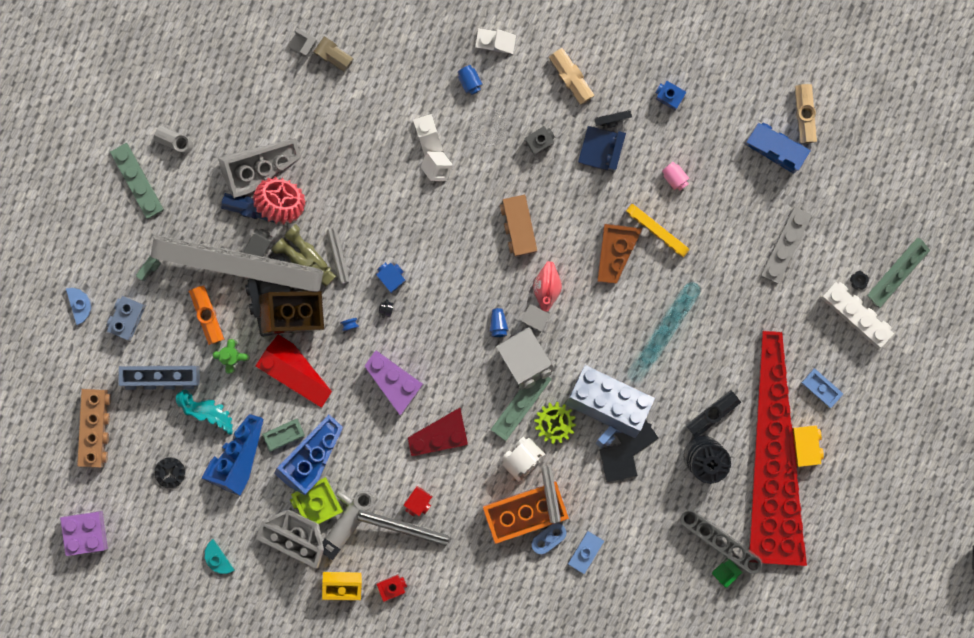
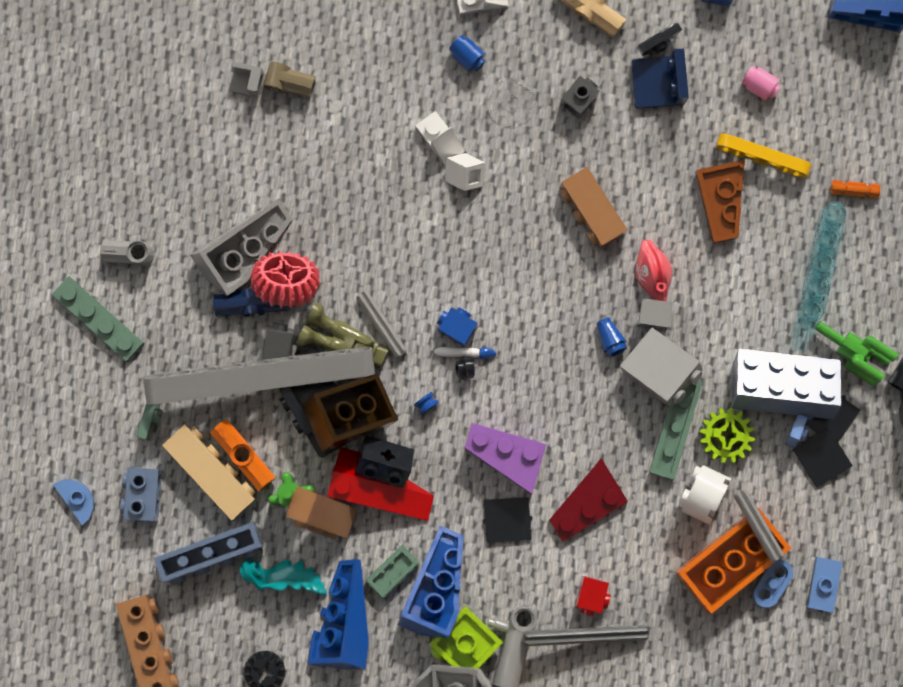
camera: 25 degrees left, 5 degrees down
none -> tan brick [162,424,257,521]
none -> medium nougat brick [285,486,358,540]
none -> black brick [354,435,414,488]
none -> white piece [434,347,497,359]
none -> black piece [483,497,533,542]
none -> bright green plant [814,321,899,387]
none -> orange axle [830,180,881,199]

